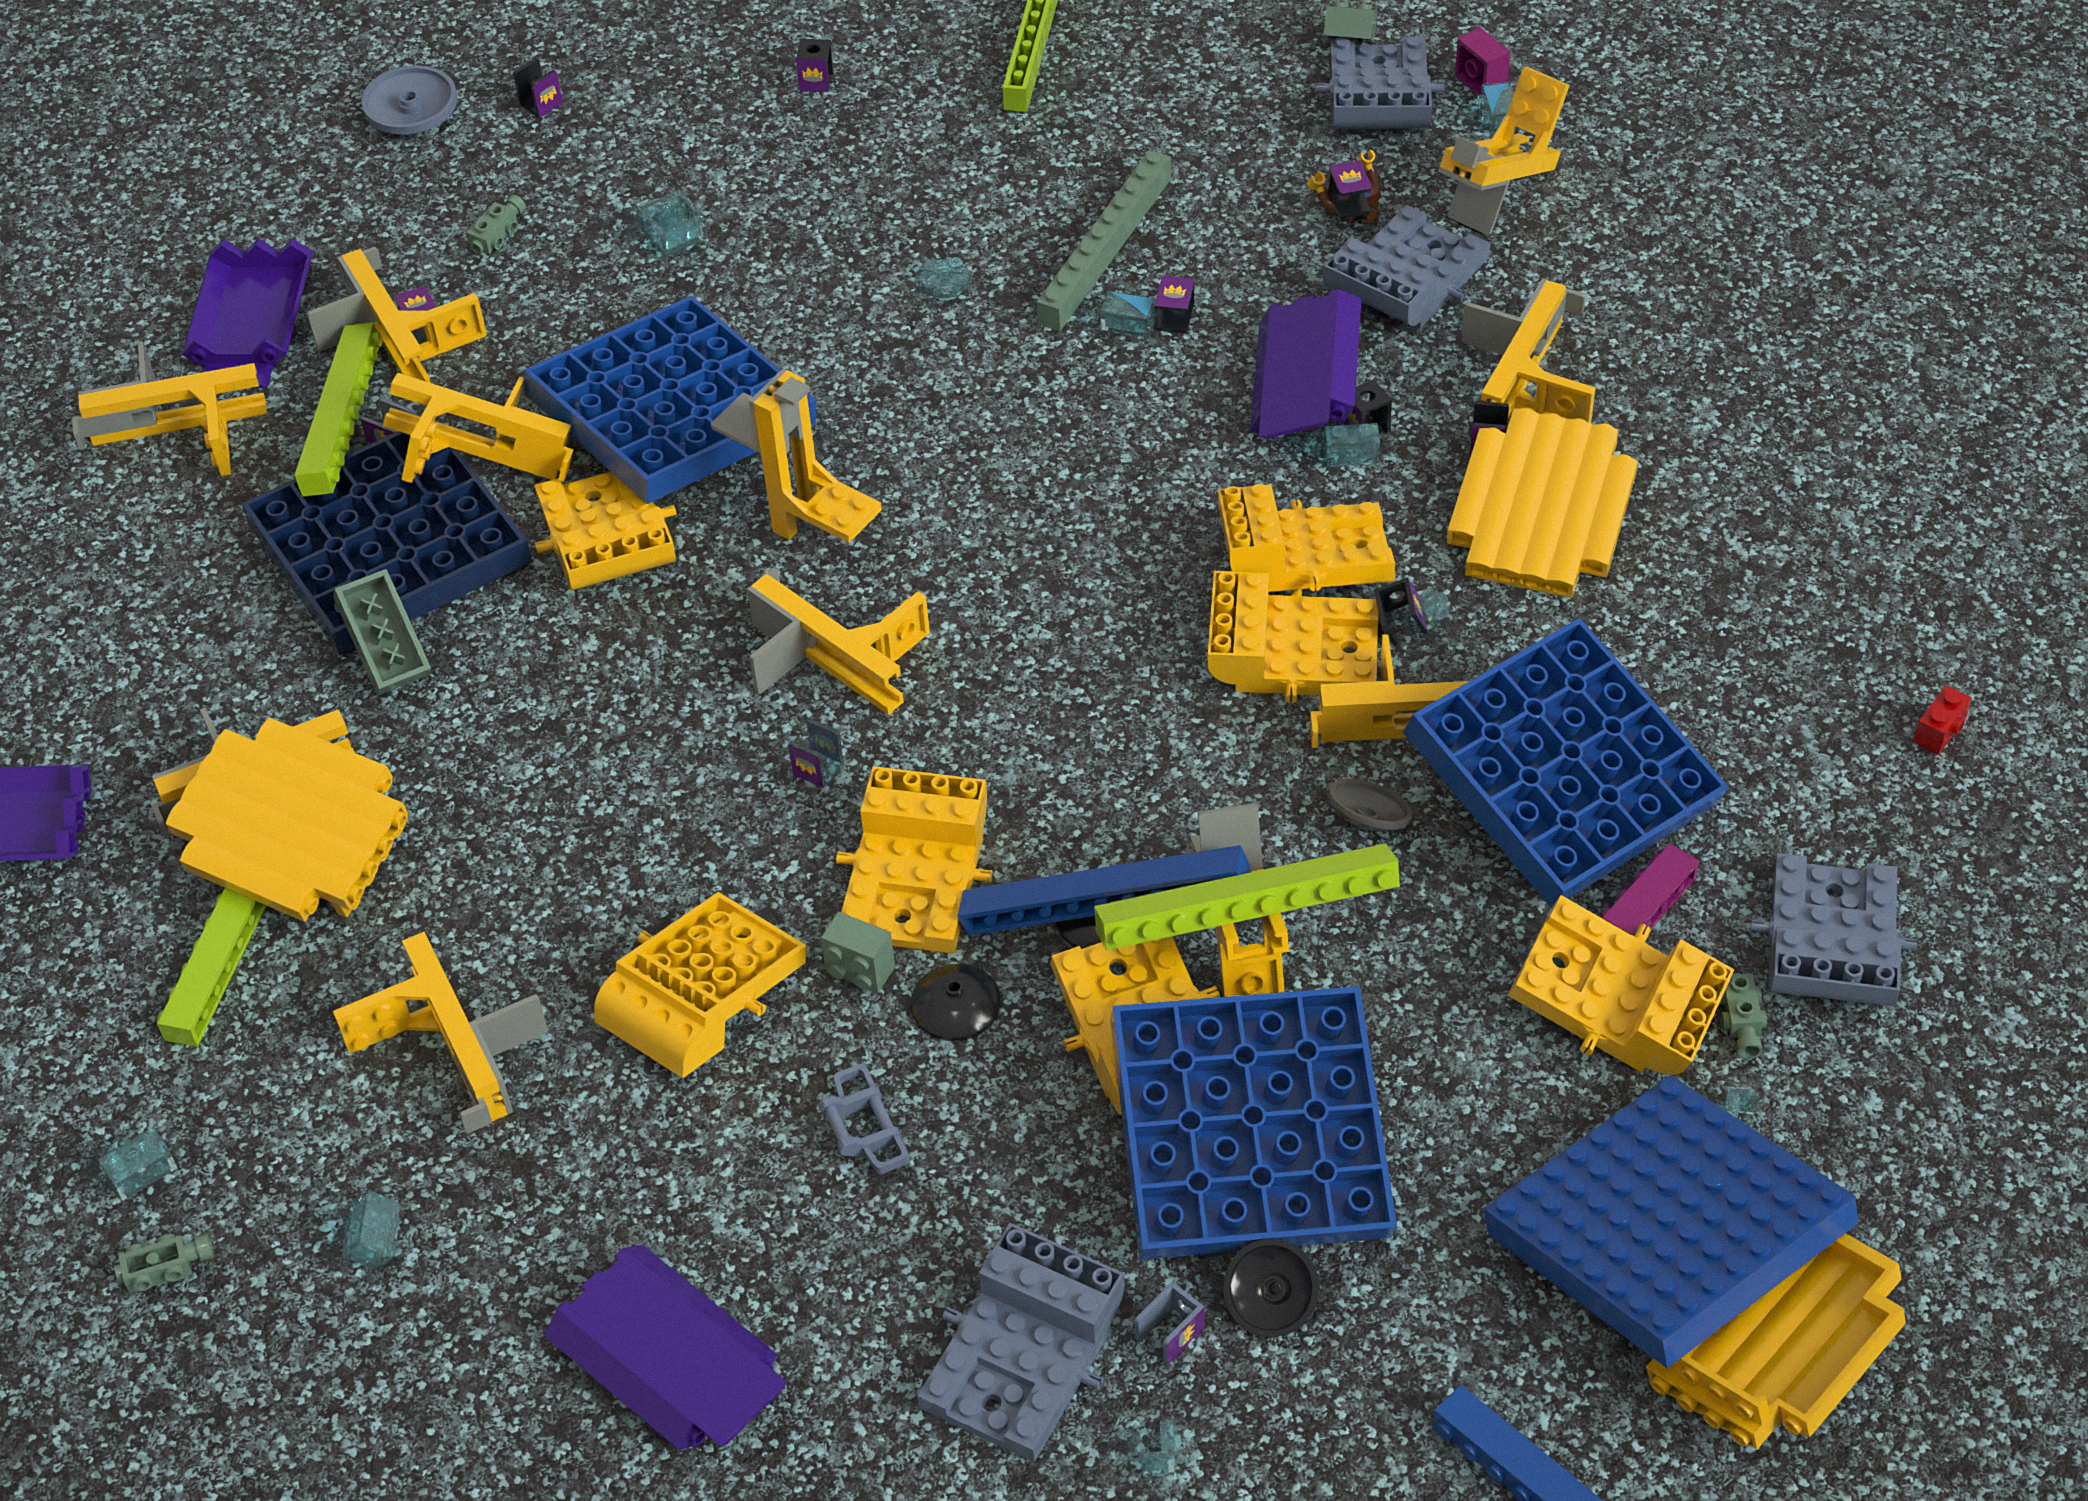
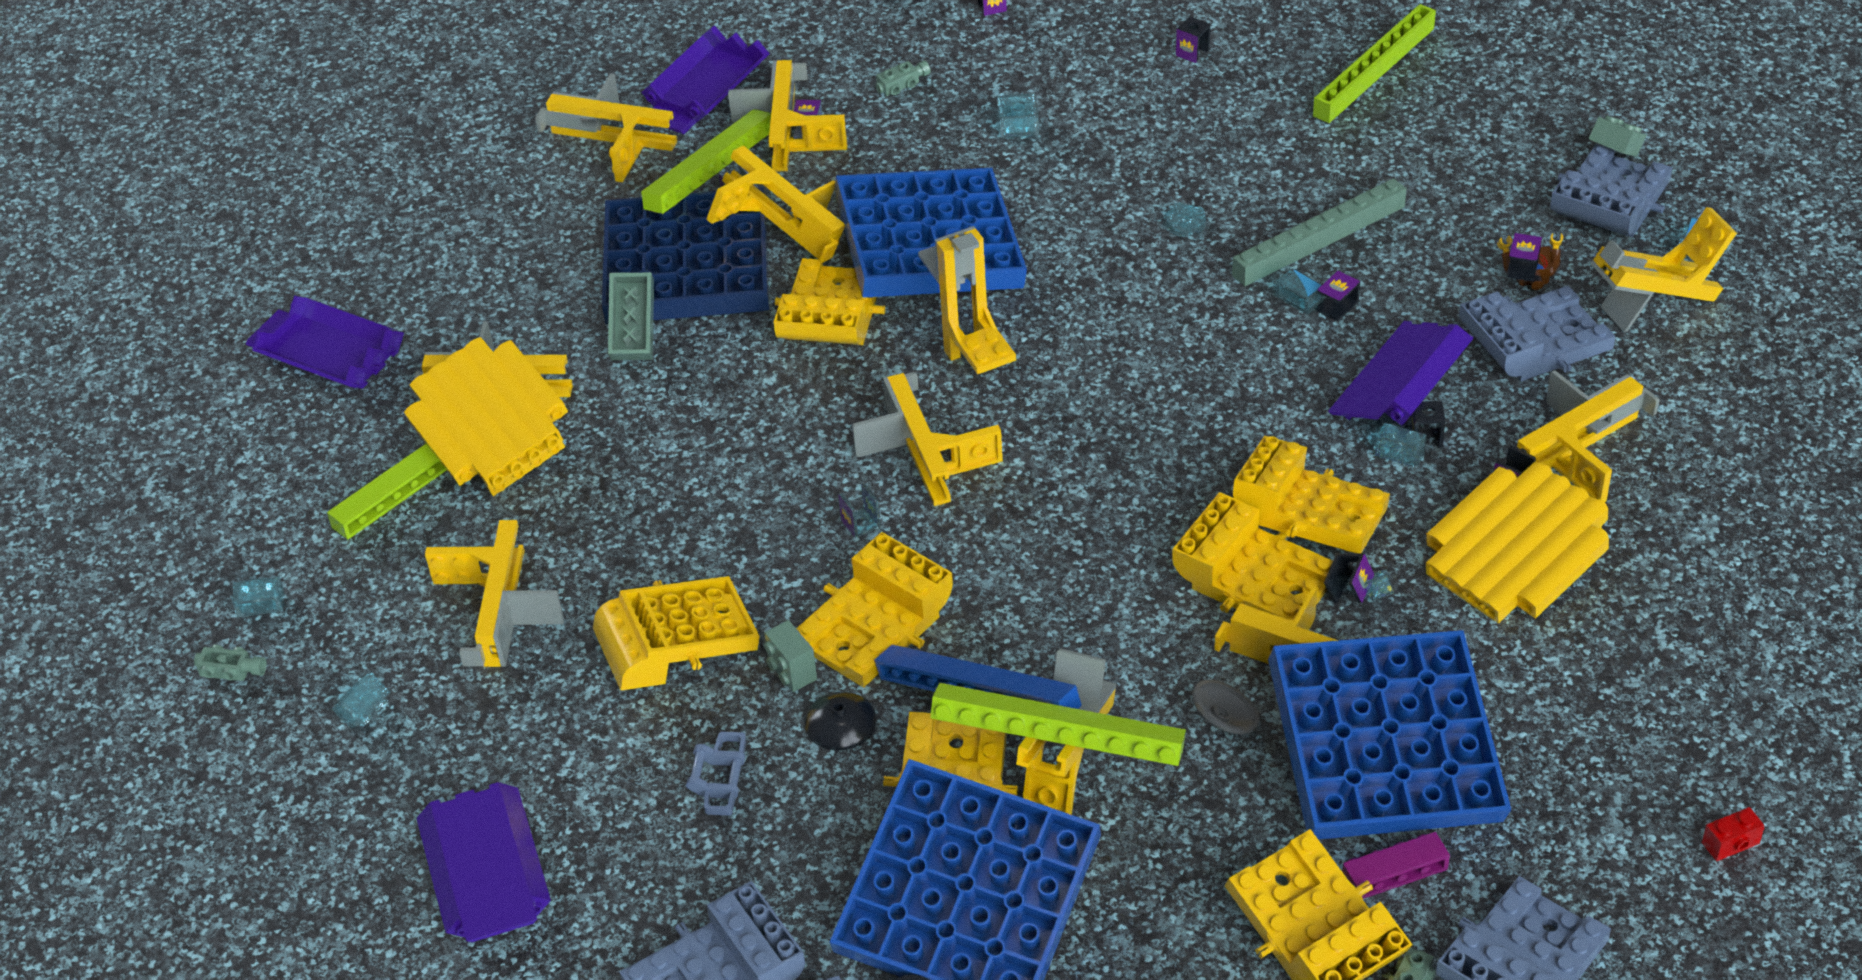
camera: 30 degrees right, 5 degrees down
magenta brick [1455,27,1510,100] -> none

